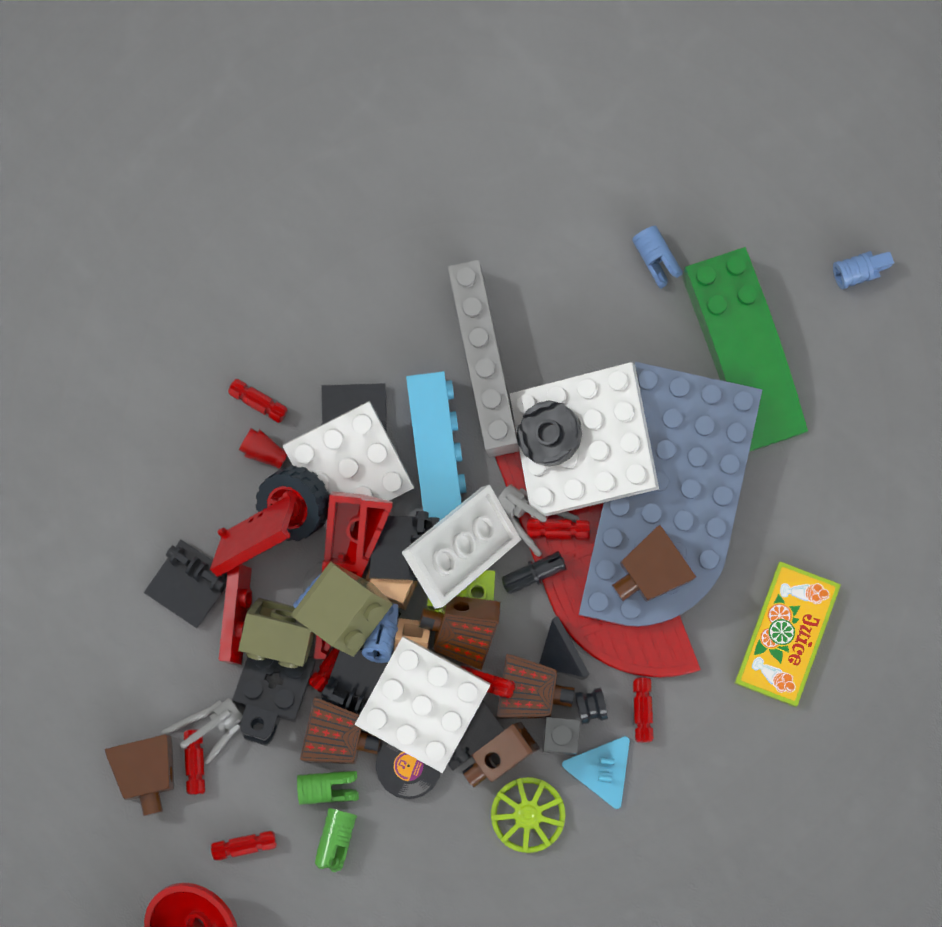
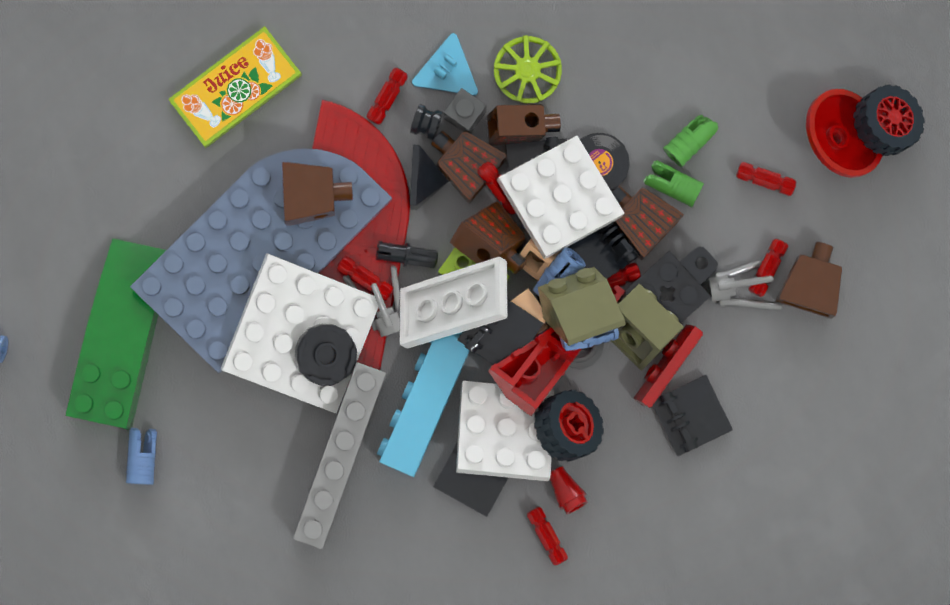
camera: 150 degrees left, 5 degrees up
red door [210,490,297,577] -> none

